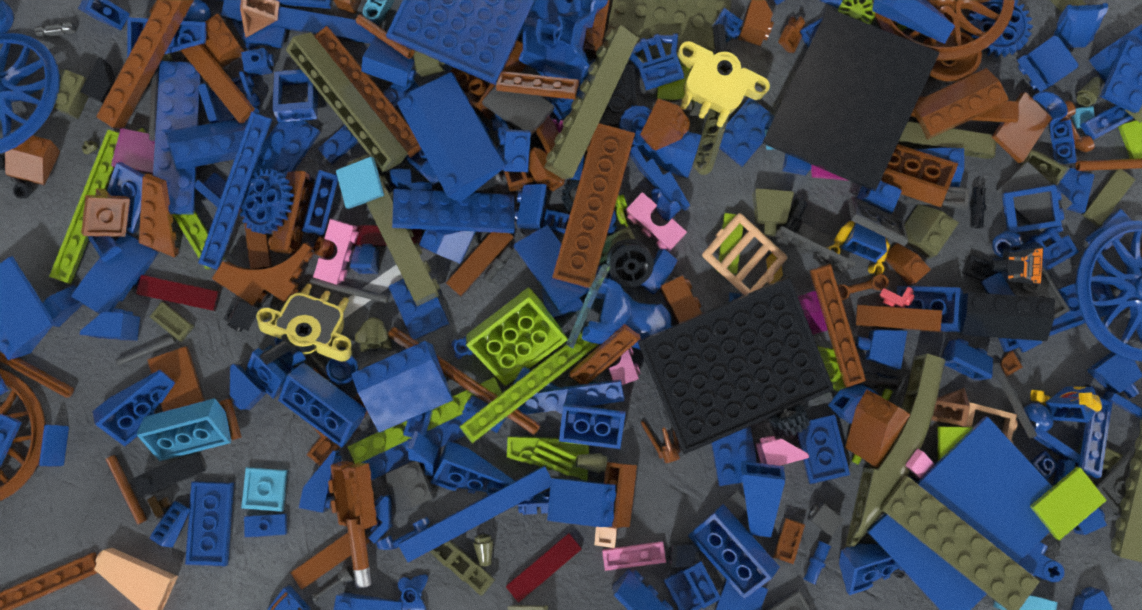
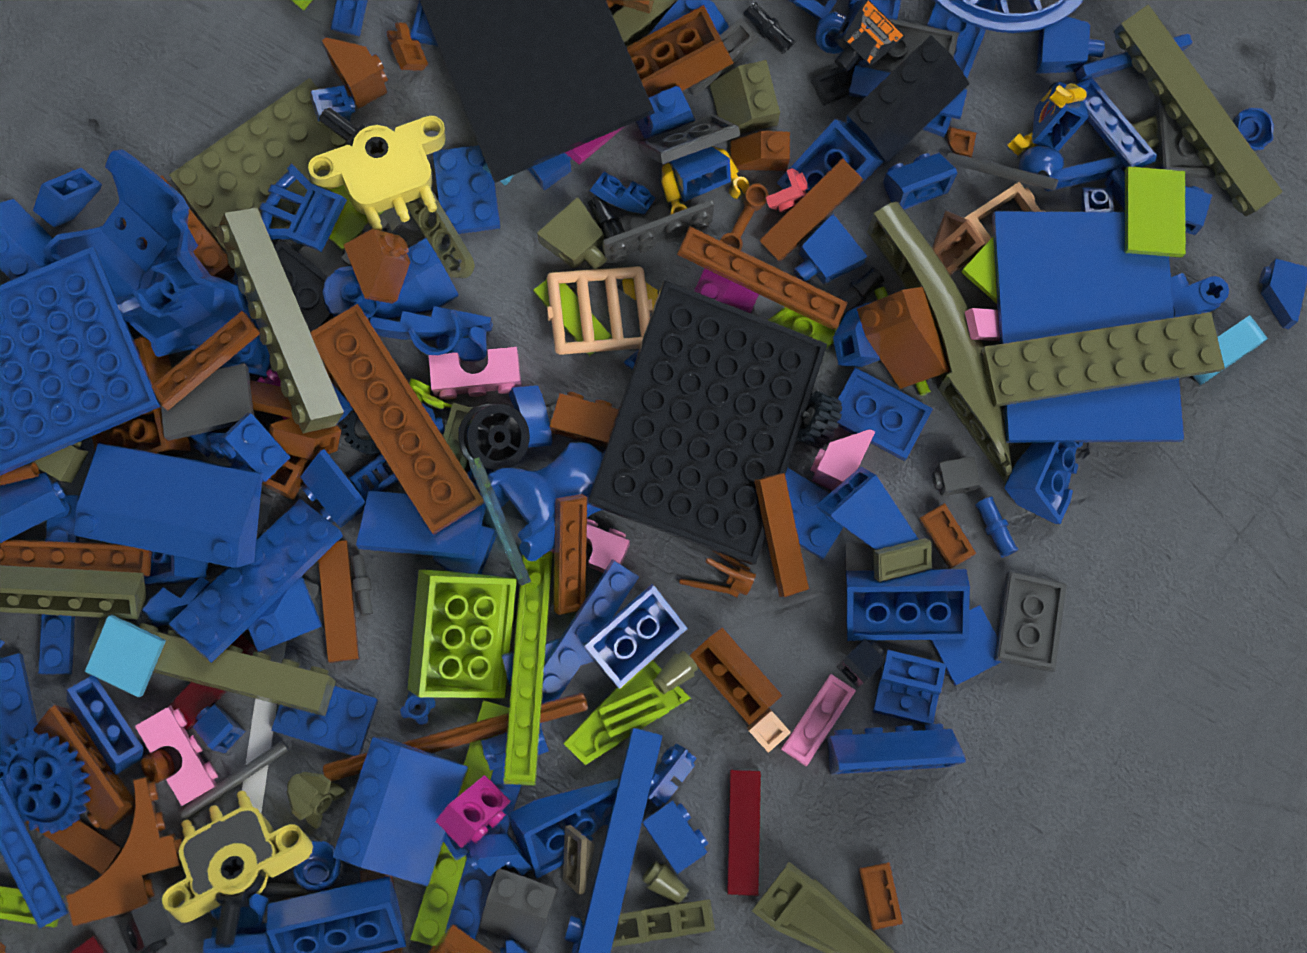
camera: 55 degrees left, 5 degrees down
blue slope [547,478,616,527] -> none
none -> blue helmet [409,310,463,355]
none -> dark pink brick [436,775,511,848]
none -> dark tan slope [563,825,595,895]
none -> blue slope [590,171,656,214]
none -> blue brick [642,801,709,874]
none -> dark orange tile [754,473,809,597]
none -> olive tile [873,538,932,582]

